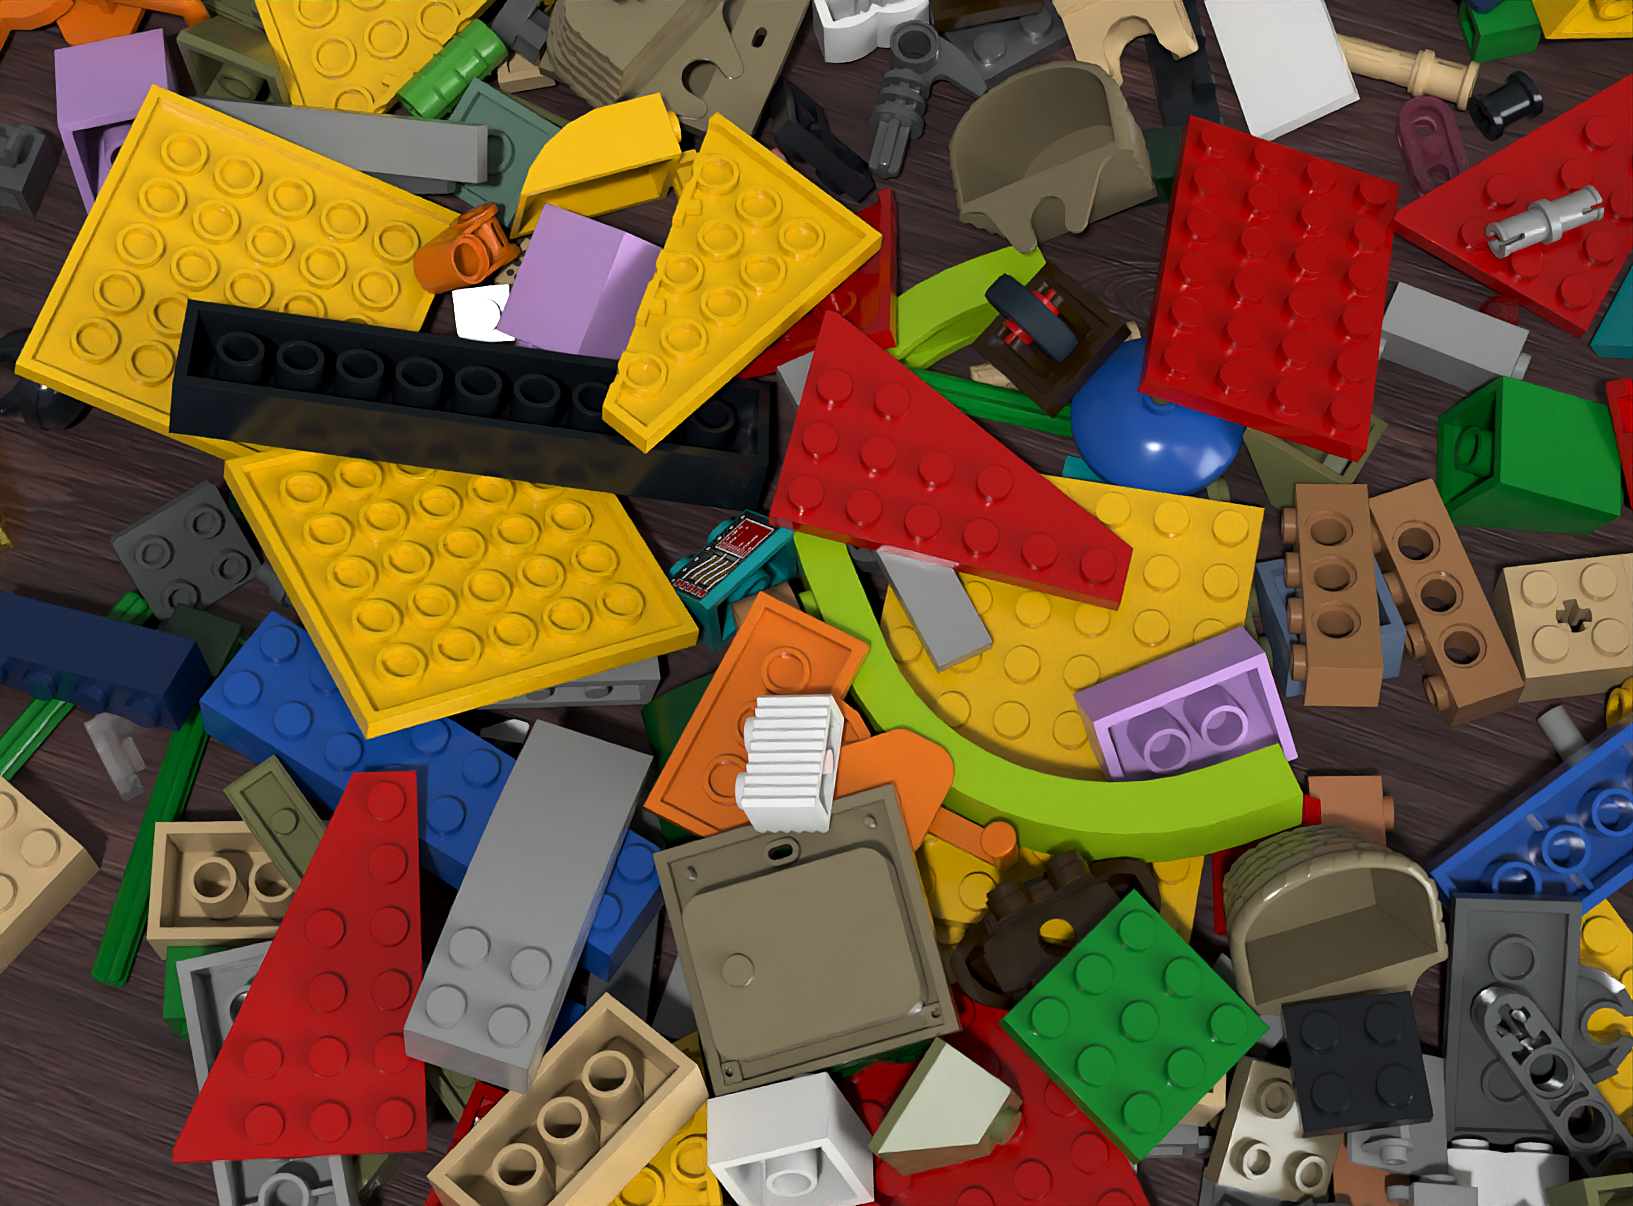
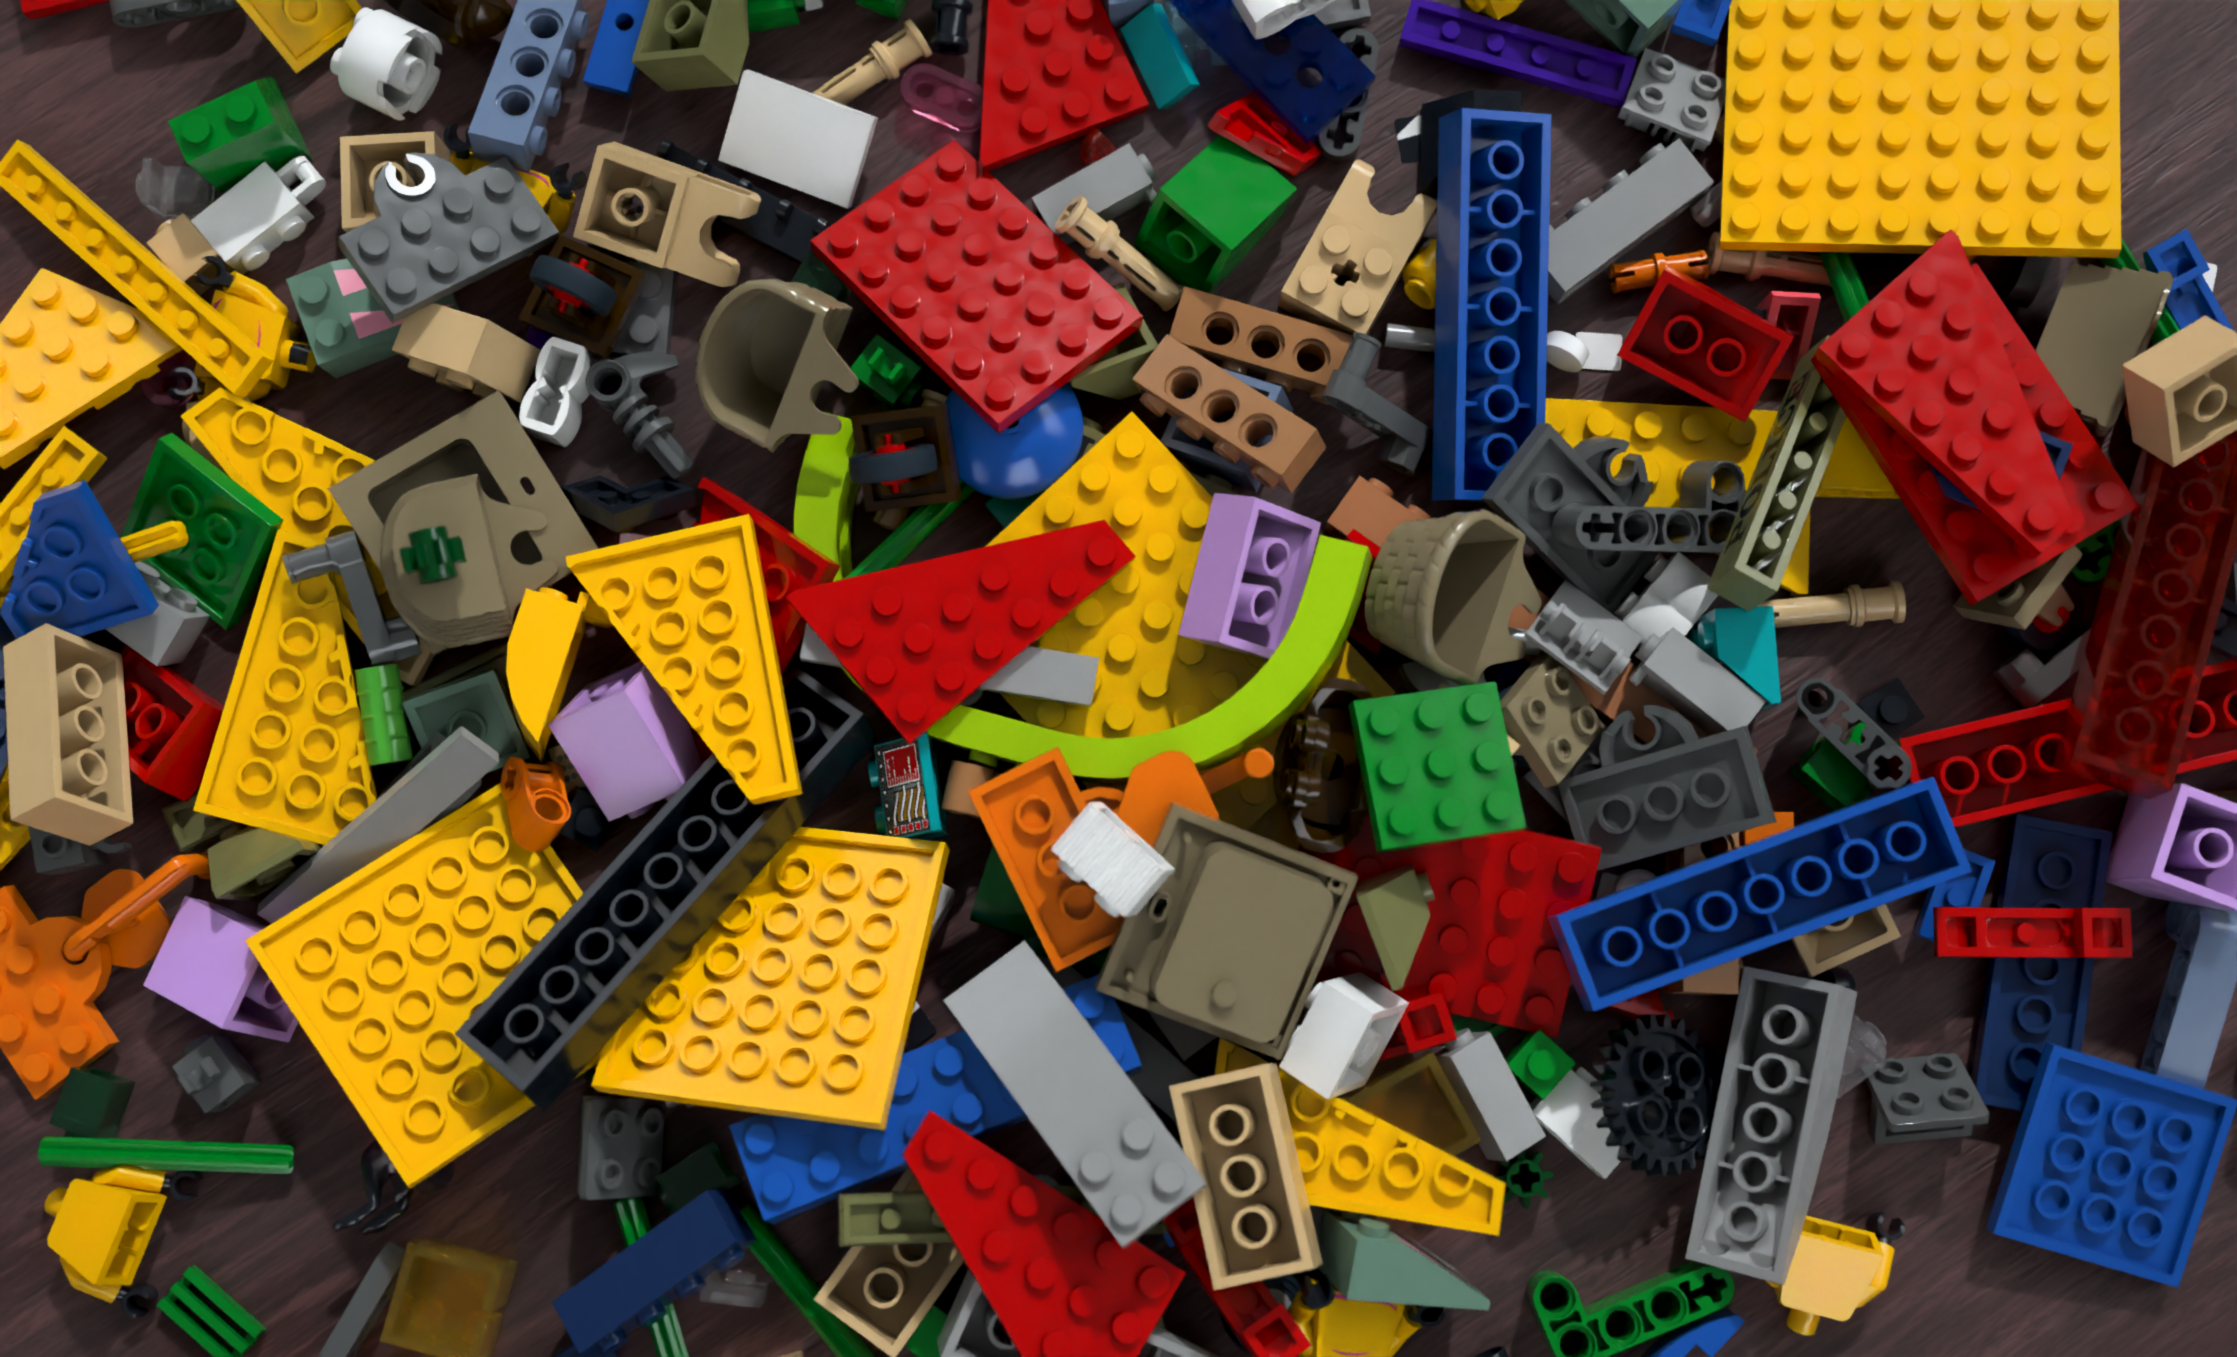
camera: 55 degrees left, 15 degrees up
black plate [1281,991,1434,1138] -> none
light grey pin [1485,185,1604,259] -> none
none -> green brick [850,334,926,410]
none -> tan pin [1054,195,1184,312]
none -> dark grey beam [1321,332,1433,477]

